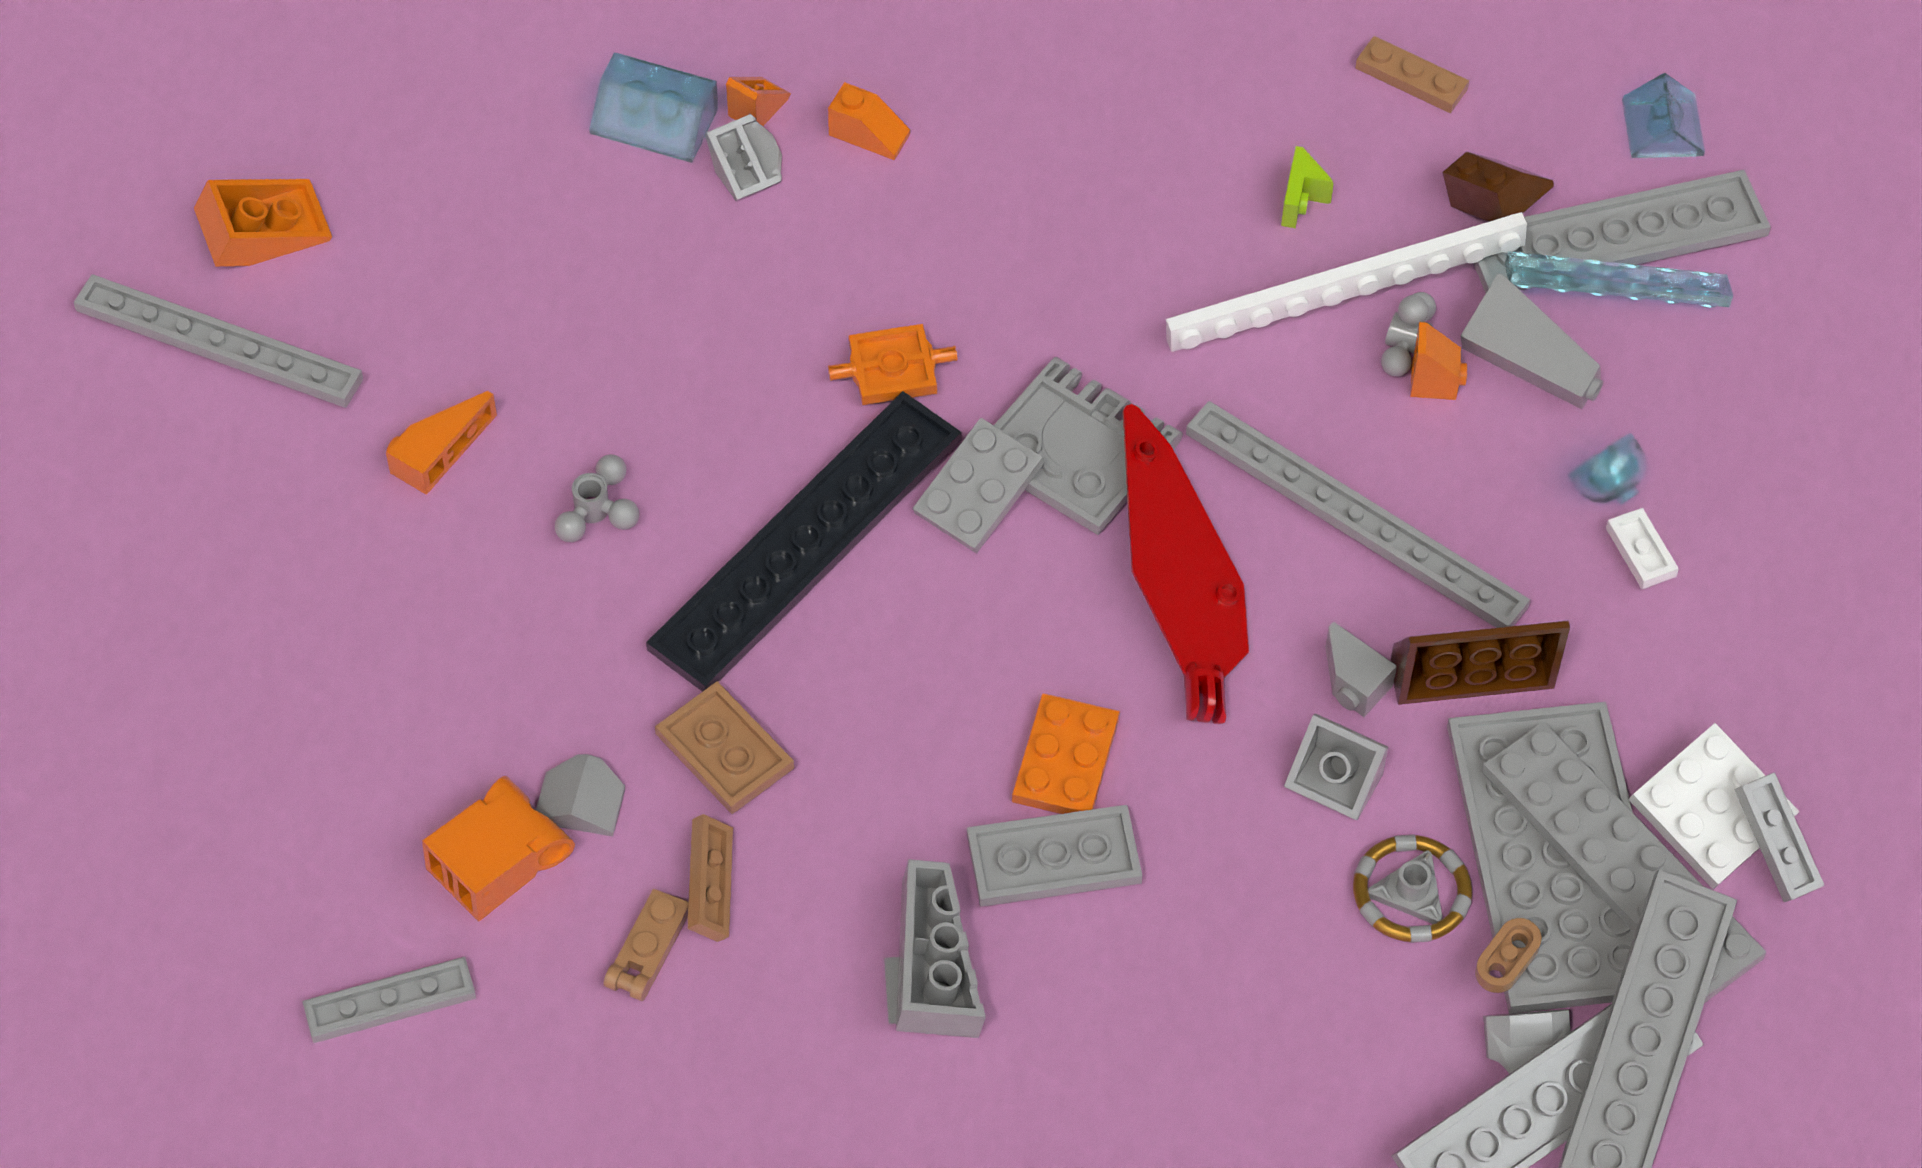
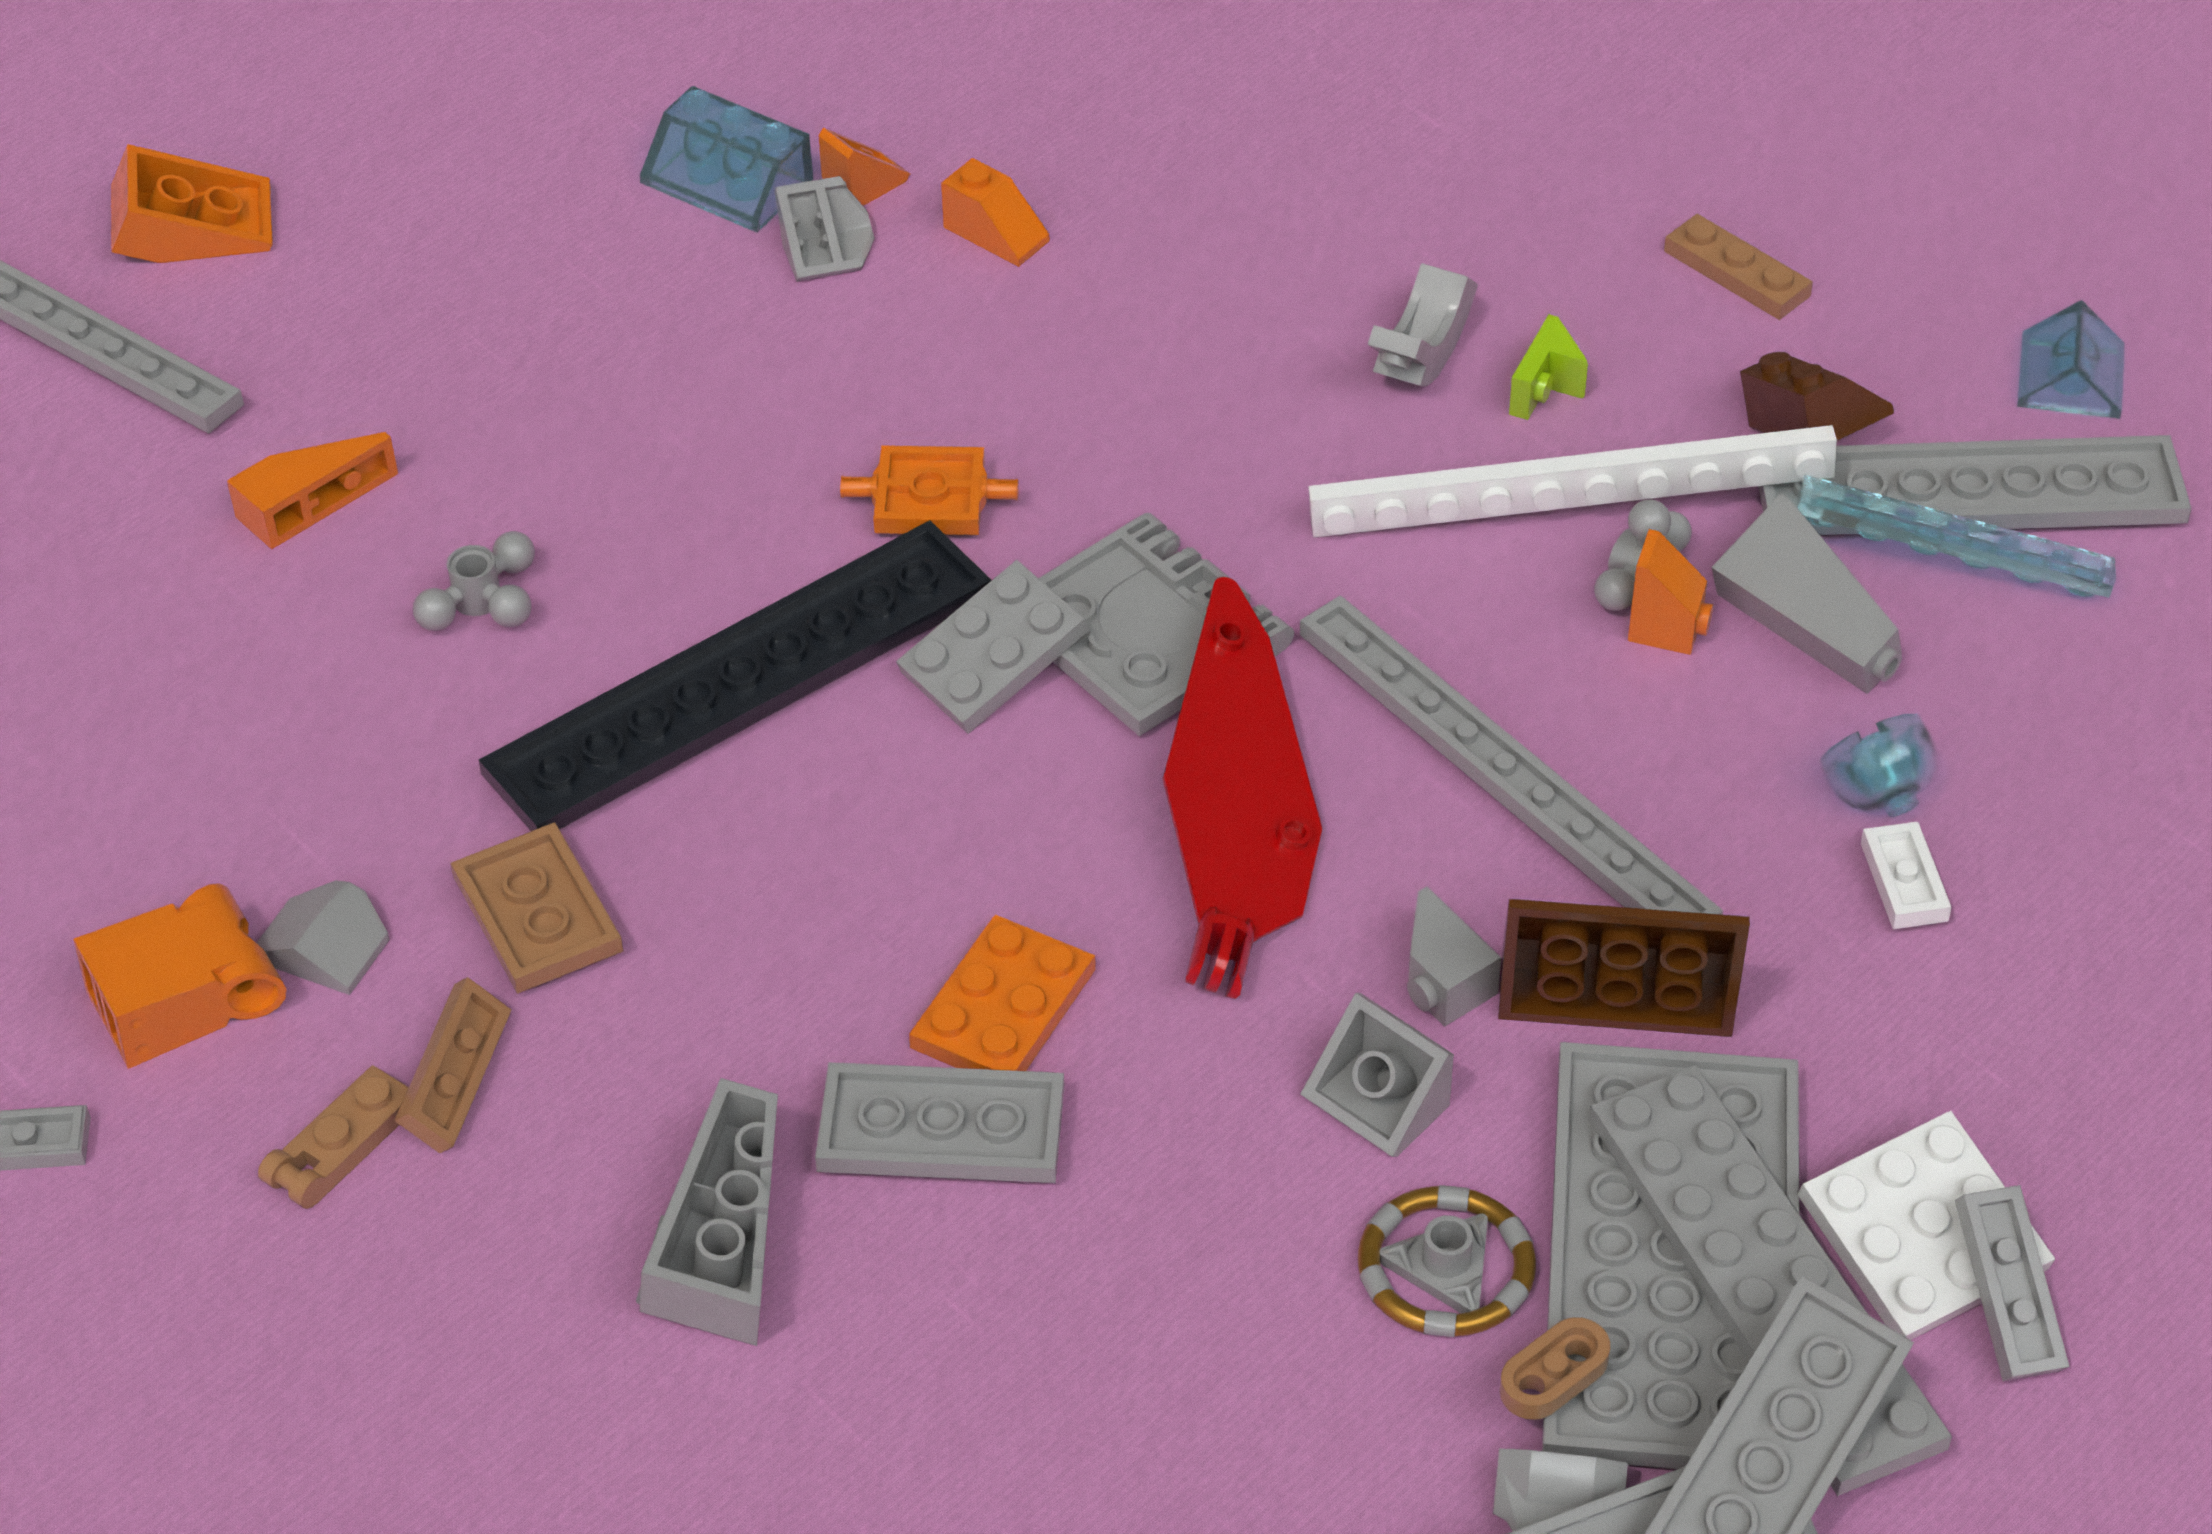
camera: 15 degrees right, 10 degrees down
none -> light grey arch [1367,263,1478,387]

